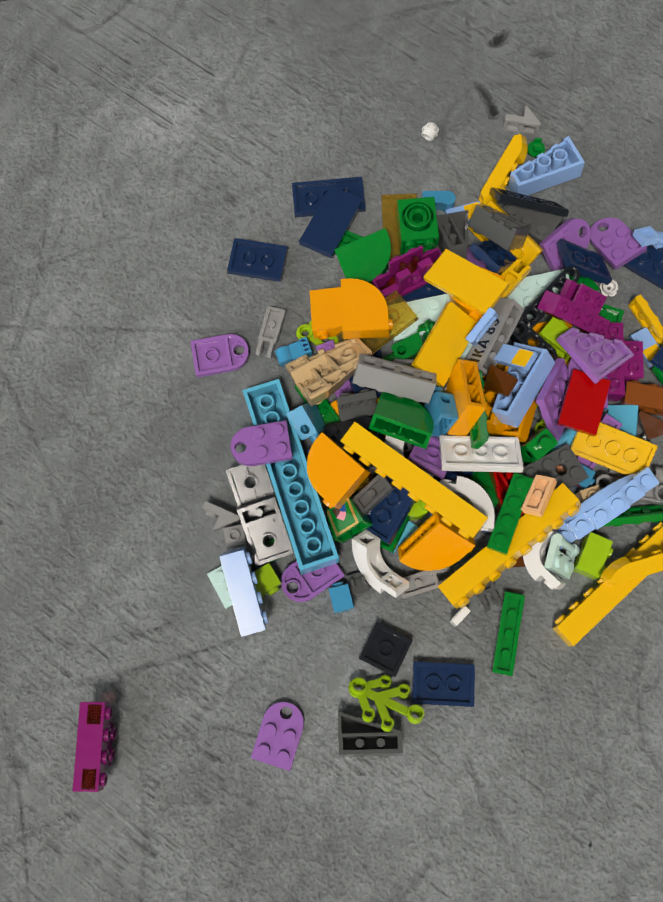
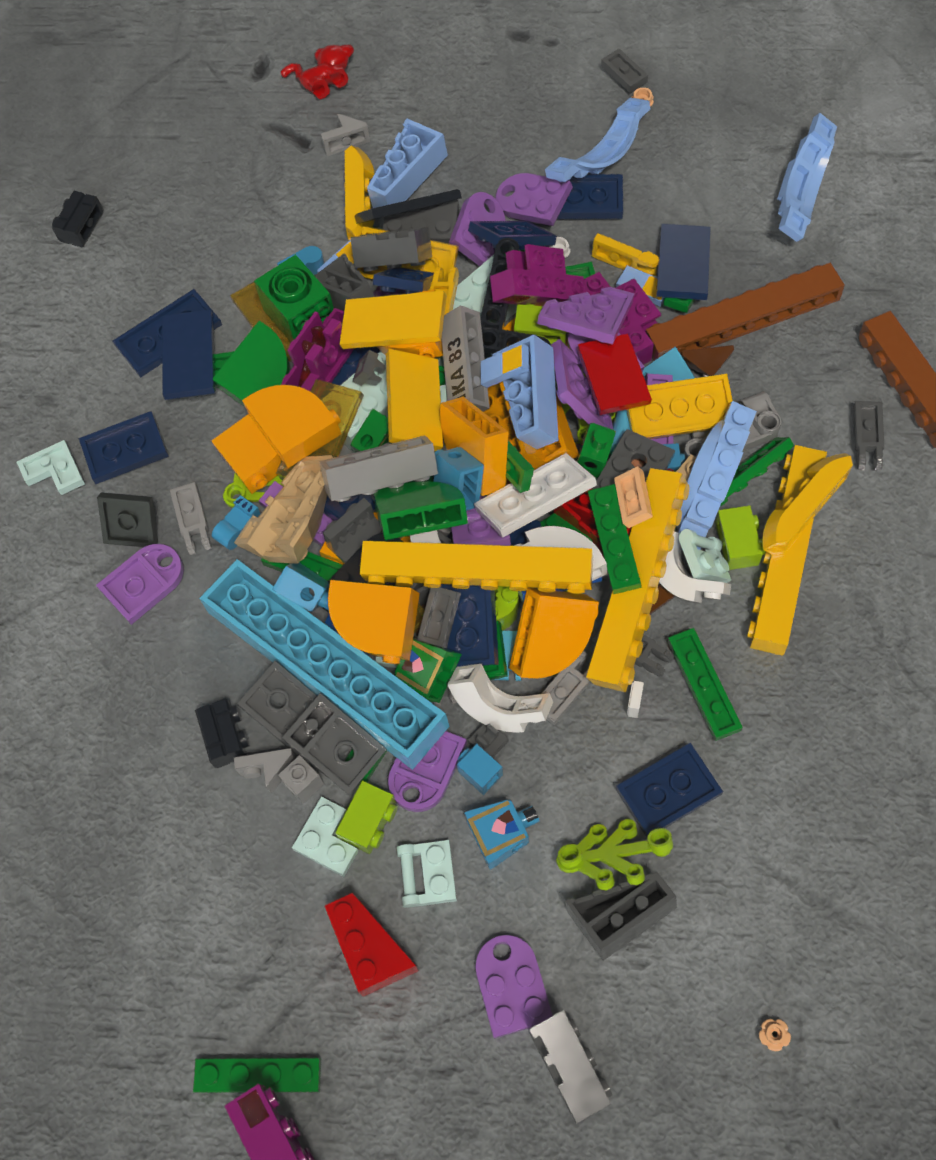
camera: 30 degrees left, 10 degrees down
light blue wedge [219,546,269,637] -> none
medium lavender plate [230,421,293,467] -> none
black plate [359,622,413,677] -> none
green plate [417,319,435,340] -> none
white plate [421,122,439,141] -> none
light blue tile [466,307,499,346] -> none
reddish brown slope [483,364,518,397] -> none
green plate [527,138,545,158] -> none
none -> light aqua plate [17,440,85,495]
none -> black brick [52,190,104,248]
none -> pearl dark grey tile [97,492,158,547]
none -> green plate [193,1058,321,1093]
none -> black brick [195,699,250,768]
none -> red animal [281,44,354,99]
none -> red wedge [325,893,419,997]
none -> dark grey tile [352,350,386,386]
none -> light aqua plate [397,840,457,908]
none -> dark azure torso [465,800,540,870]
none -> wedge [530,1010,613,1124]
none -> light nougat plate [759,1019,791,1051]

